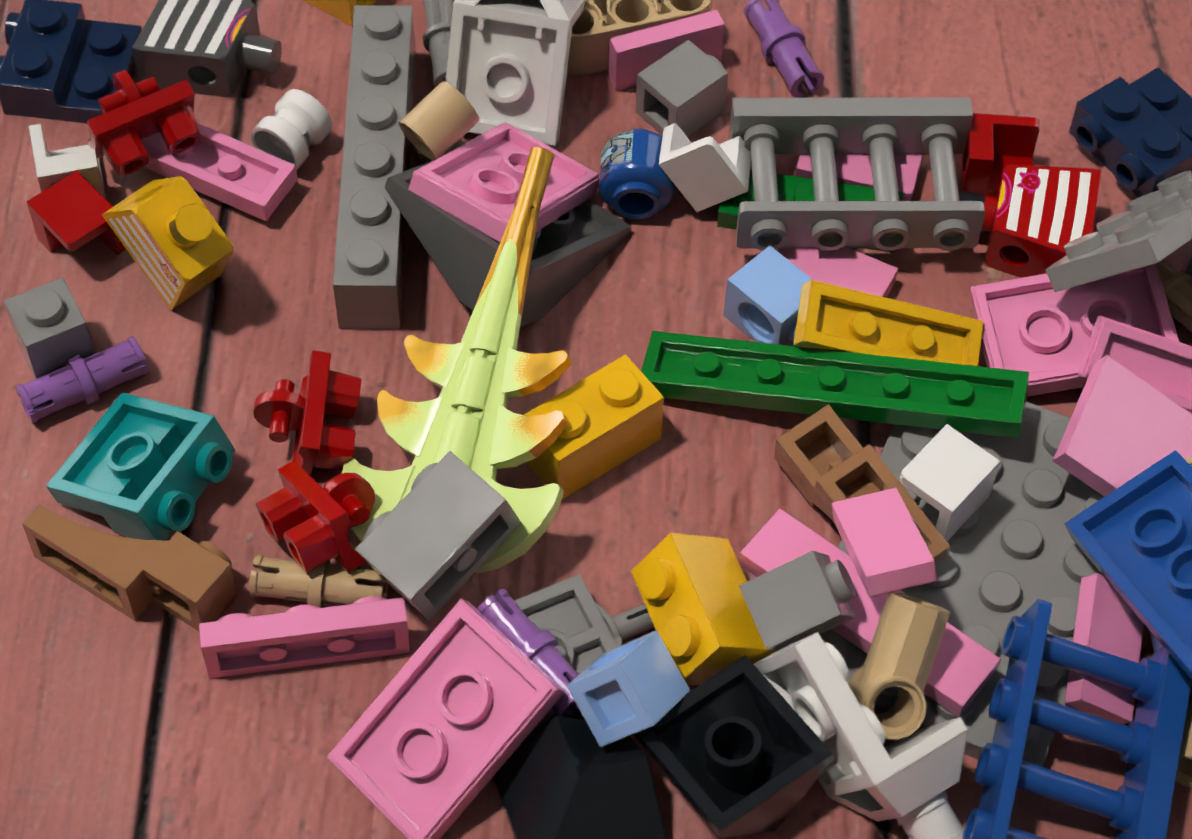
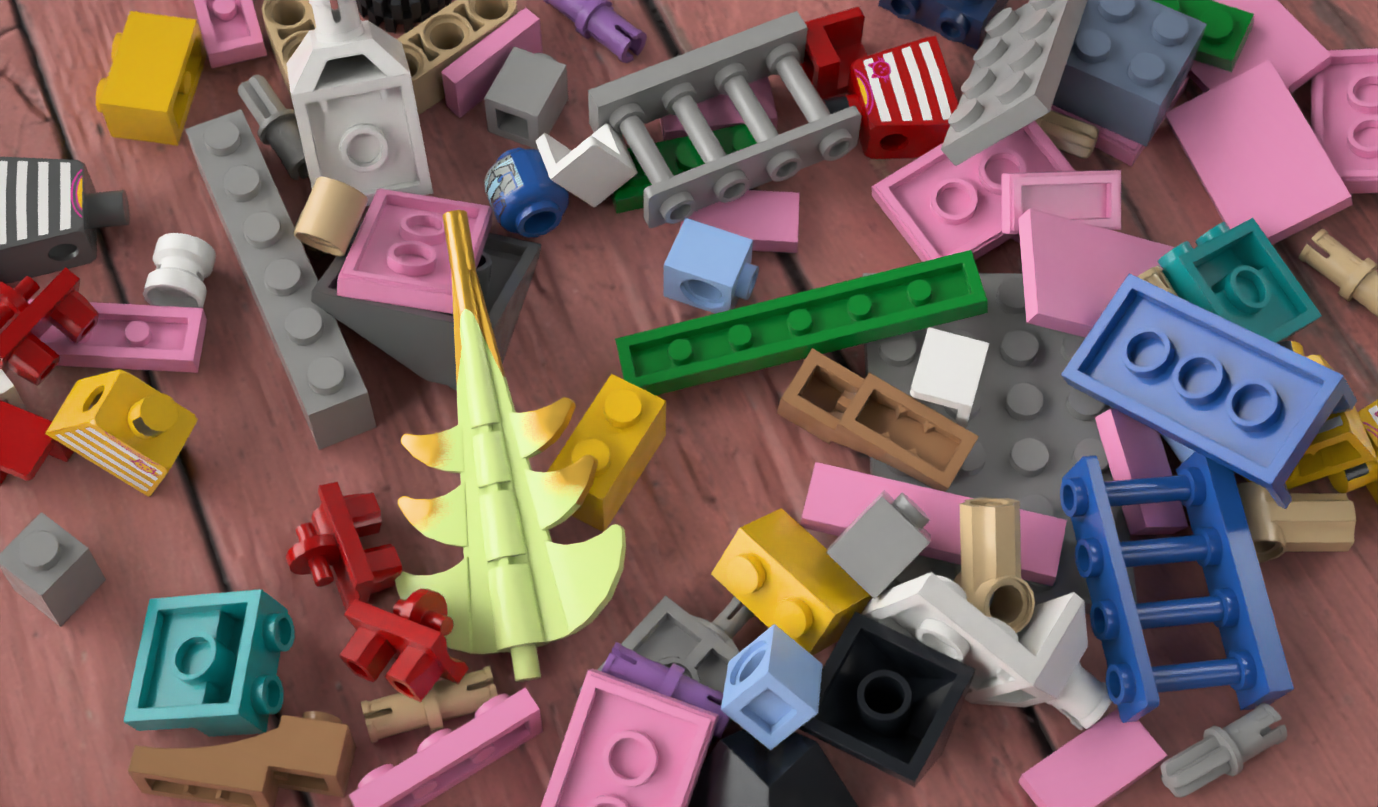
camera: 25 degrees left, 5 degrees up
medium lavender pin [15,336,150,424] -> none
light grey brick [355,451,522,621] -> none
yellow plate [793,280,984,366] -> none
bright pink tile [831,488,937,597] -> none

